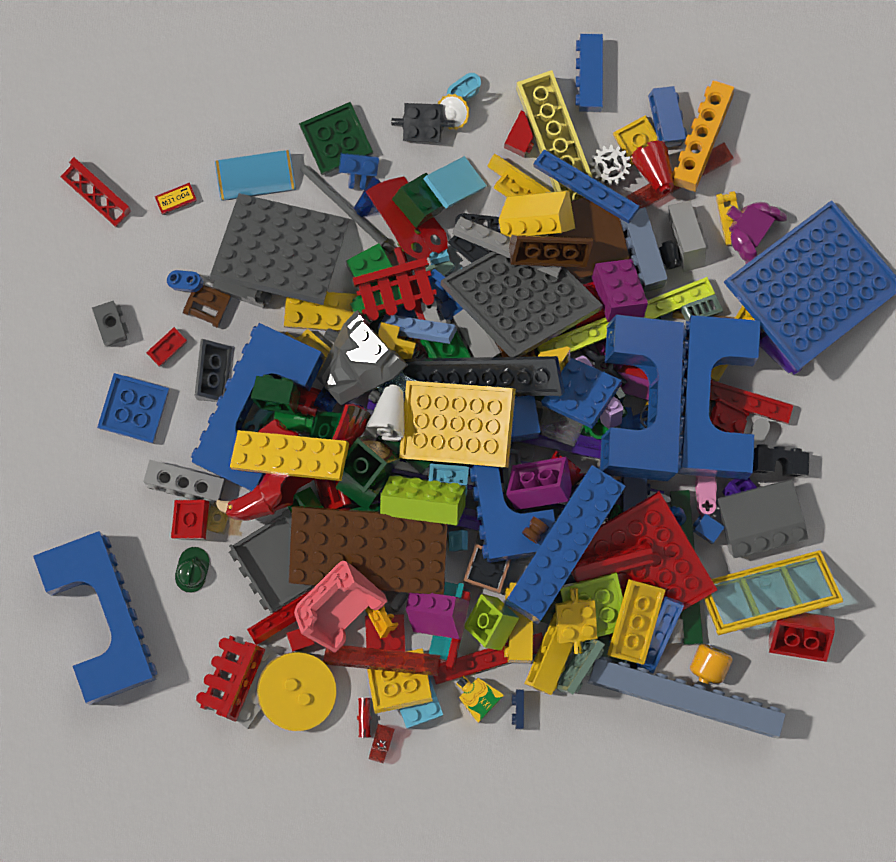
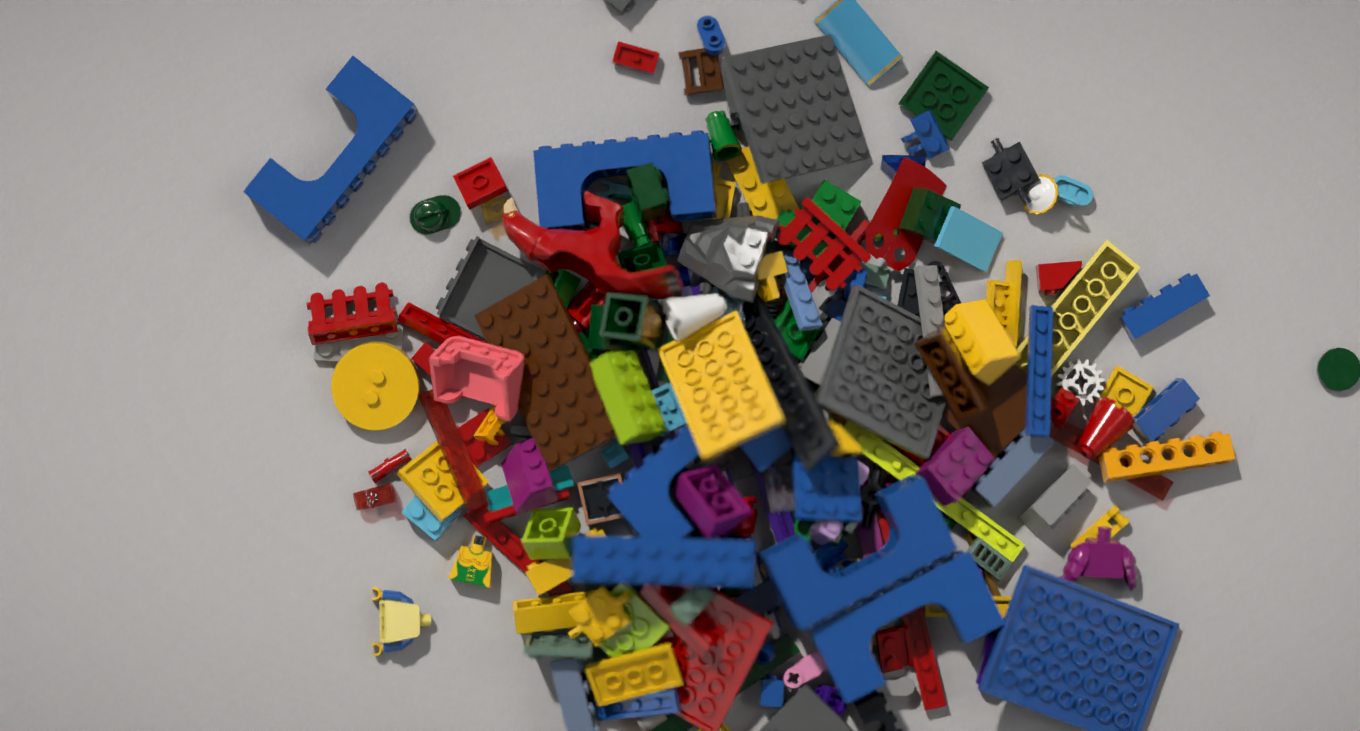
camera: 65 degrees right, 5 degrees up
blue plate [97,373,170,444] -> none
light grey brick [143,460,226,505] -> none
dark grey slope [194,339,232,402] -> none
yellow plate [230,430,349,481] -> none
dark grey bar [300,165,395,254] -> none
medium azure tile [429,248,450,265] -> none
dark blue plate [512,689,524,730] -> none
reddish brown wheel [522,516,549,544] -> none
black brick [659,240,682,270] -> none
none -> light yellow torso [370,587,431,656]
none -> sand green plate [669,585,716,626]
none -> green plant [705,111,742,161]
none -> red brick [1050,387,1080,428]

